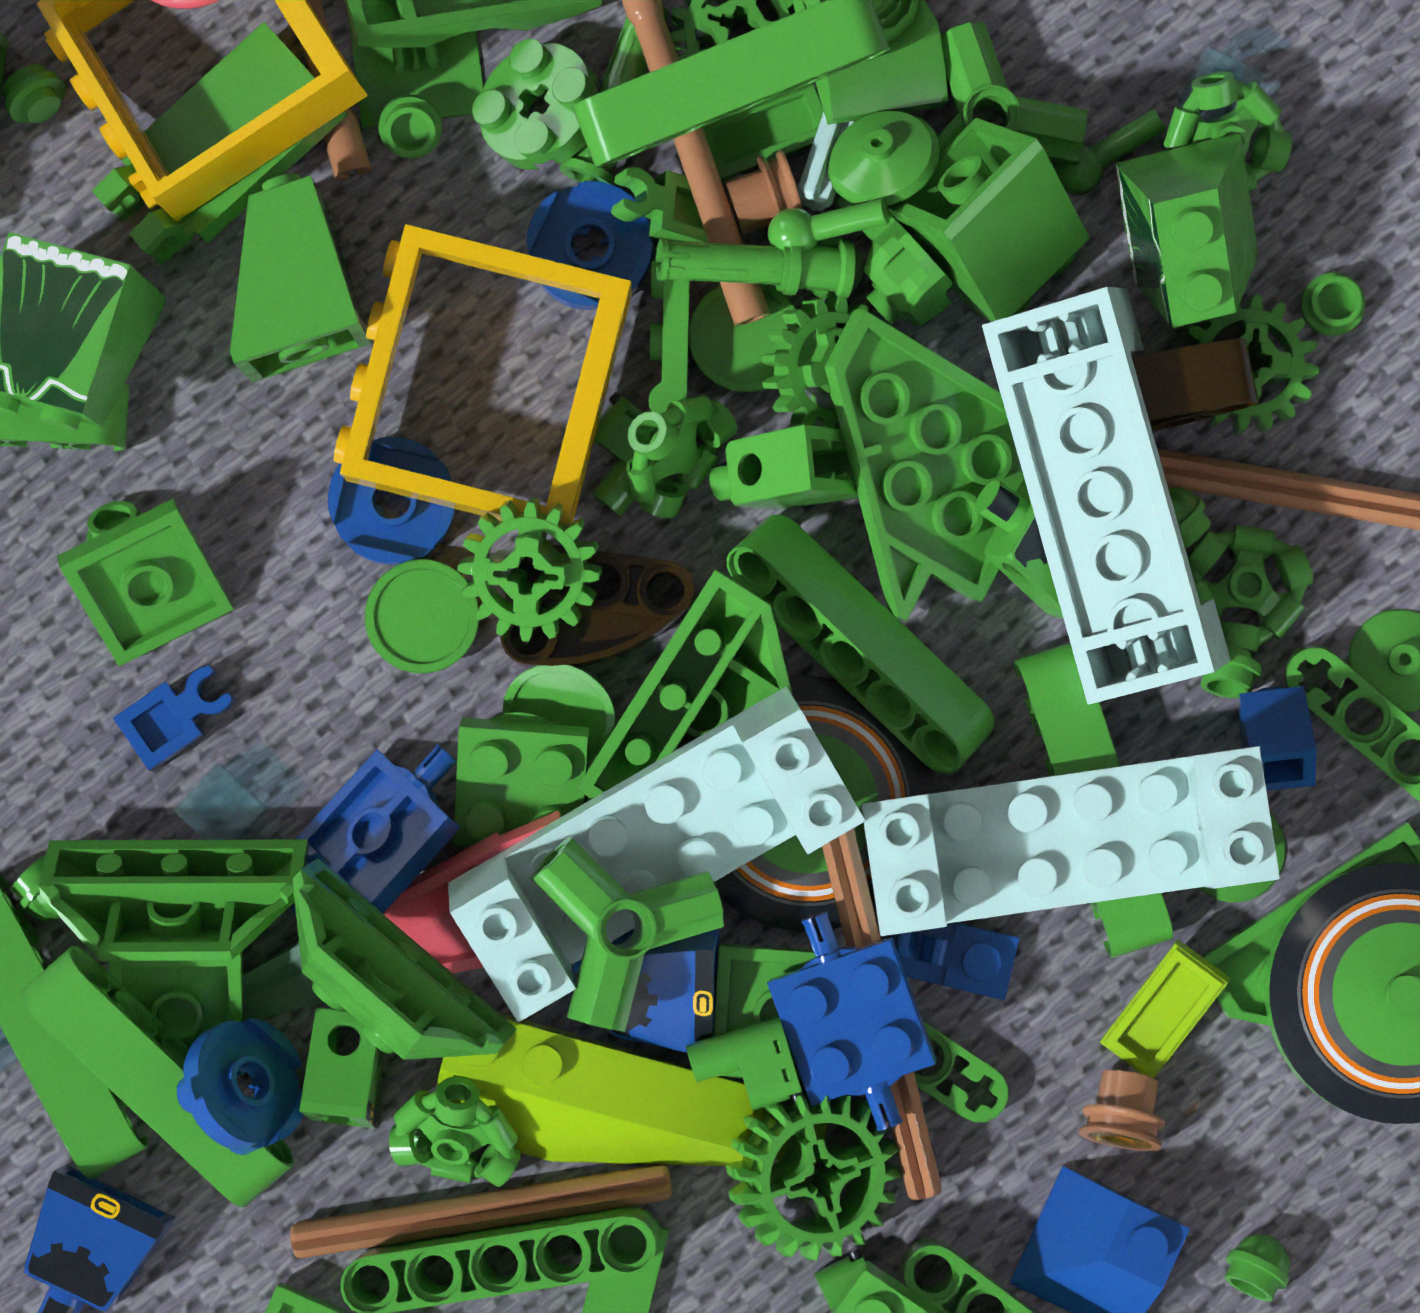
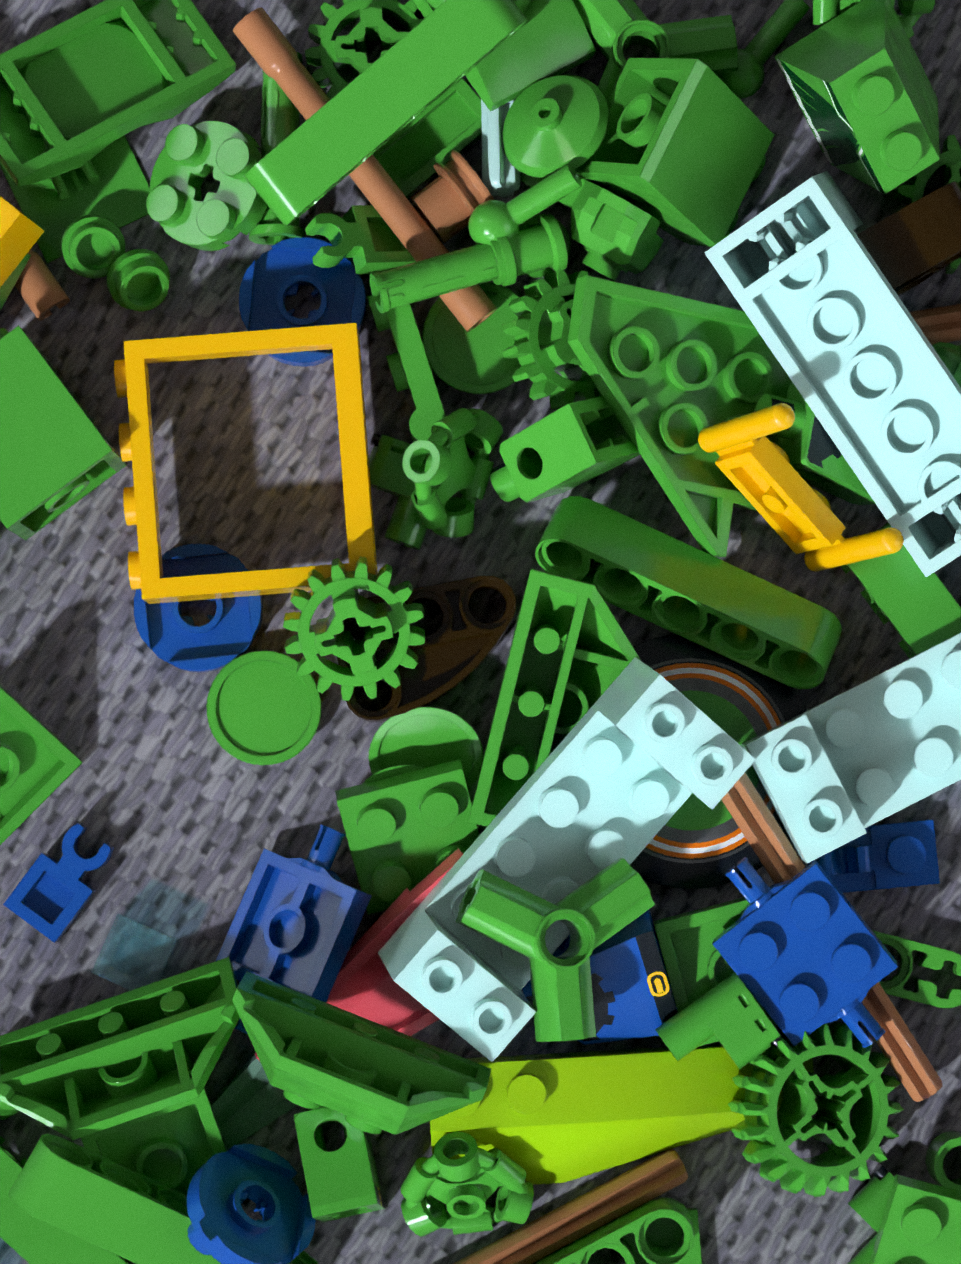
camera: 15 degrees left, 0 degrees up
none -> bright green plate [107,249,170,311]
none -> yellow plate [698,403,904,572]

